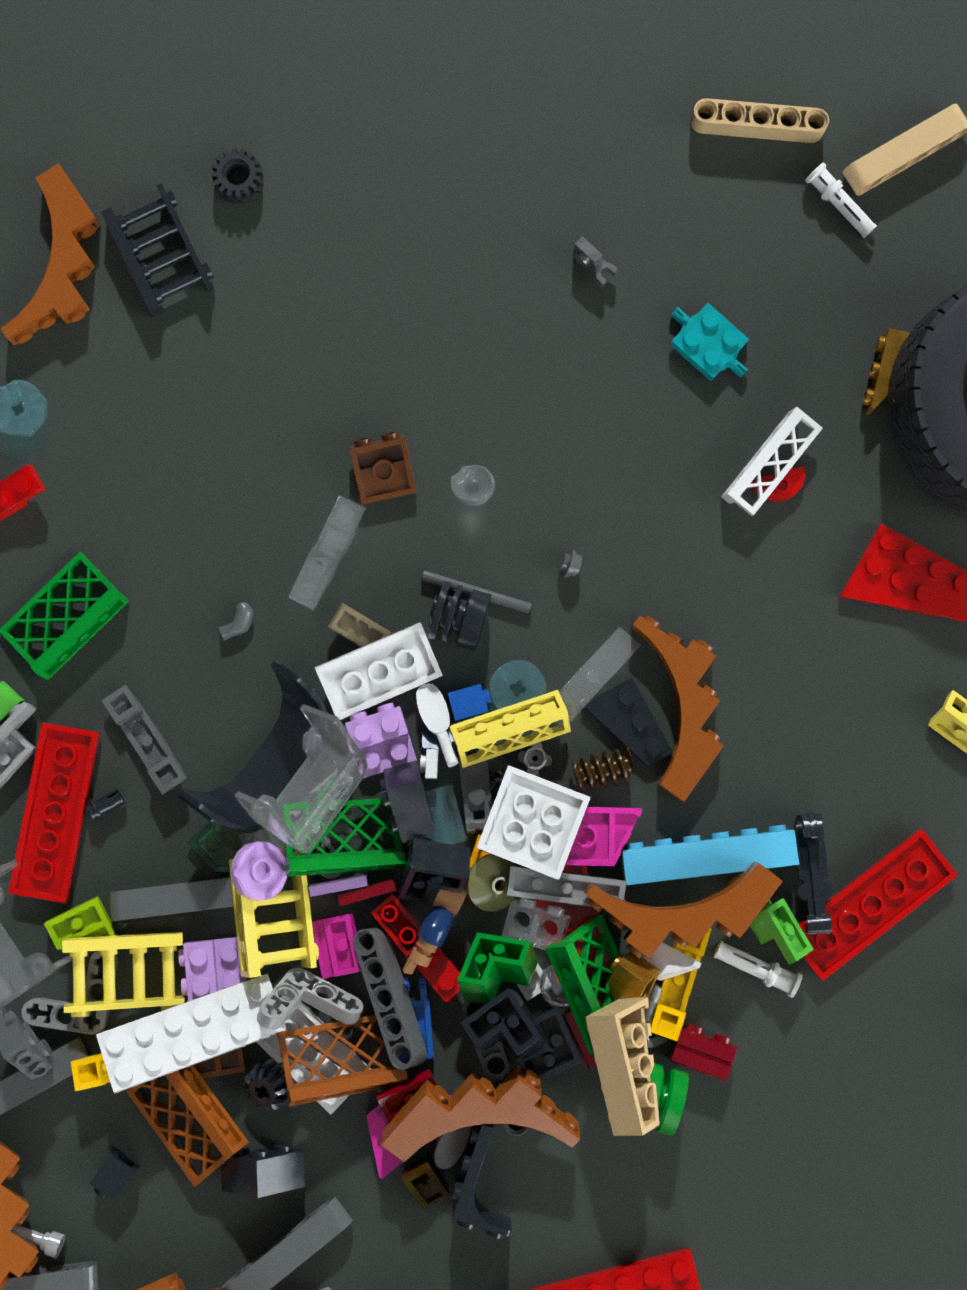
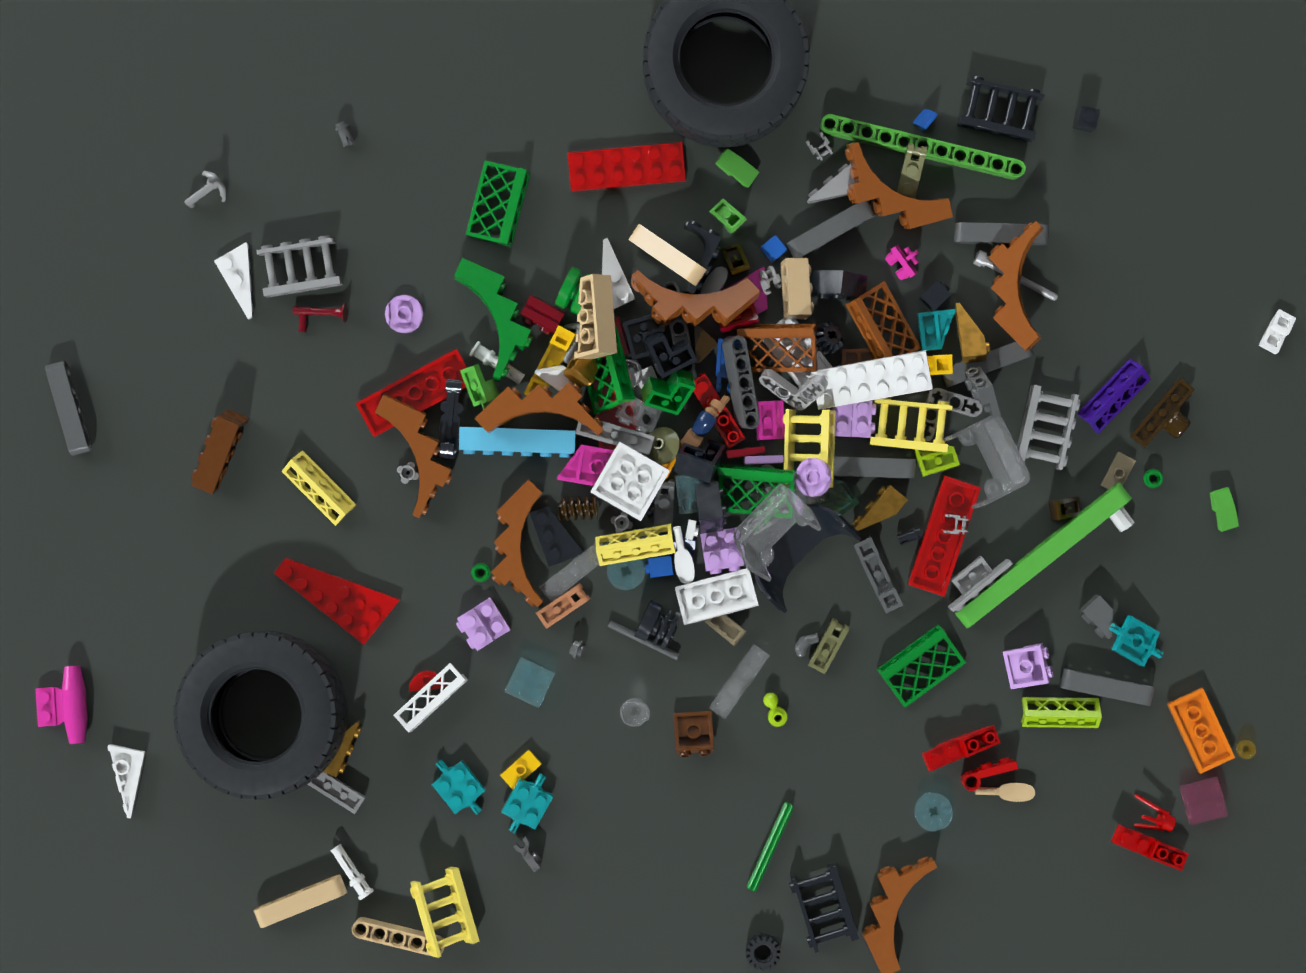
camera: 170 degrees left, 5 degrees up
none -> light grey plate [307,772,366,814]
none -> dark orange arch [375,394,453,518]
none -> lavender tile [385,295,424,333]
none -> light grey plate [397,462,419,484]
none -> light yellow fence [410,867,480,958]
none -> green arch [454,258,533,382]
none -> lavender plate [456,597,511,651]
none -> green fence [465,161,531,247]
none -> green plate [471,563,491,582]
none -> yellow plate [500,750,542,789]
none -> teal plate [501,773,553,833]
none -> clear light blue plate [504,657,555,708]
none -> nougat plate [536,583,591,629]
none -> white wing [602,238,635,309]
none -> beam [628,224,706,286]
none -> dark brown slope [694,325,718,364]
none -> bright green slope [709,198,747,233]
none -> green axle [747,802,794,892]
none -> light grey piece [759,266,782,295]
none -> blue slope [760,235,787,263]
none -> lime plate [763,693,787,727]
none -> tan brick [780,258,814,319]
none -> olive plate [808,618,850,674]
none -> pearl gold slope [852,485,908,531]
none -> dark pink hips [885,245,919,280]
none -> teal wing [917,309,955,351]
none -> light grey piece [943,514,969,534]
none -> pearl gold slope [955,303,990,364]

